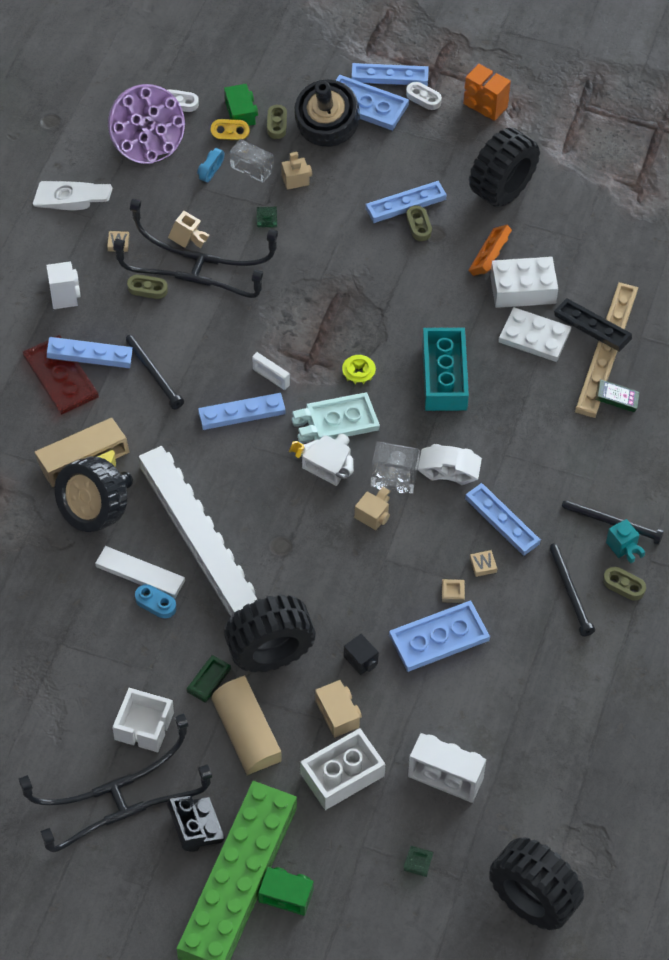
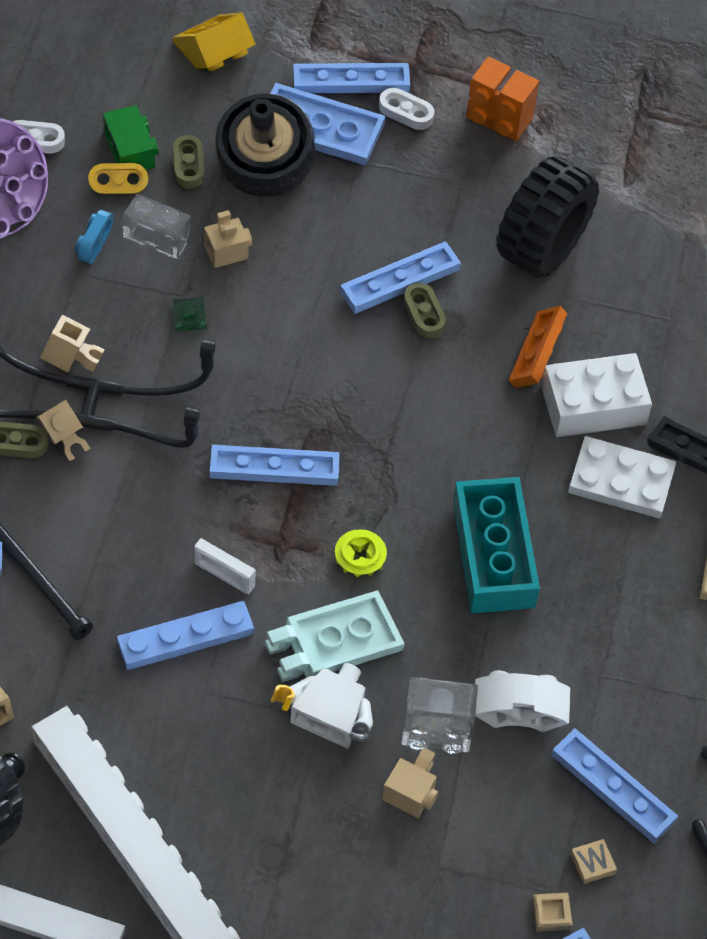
camera: 10 degrees left, 0 degrees up
none -> tan brick [36,400,91,461]
none -> yellow slope [172,12,256,71]
none -> light blue plate [210,445,339,486]

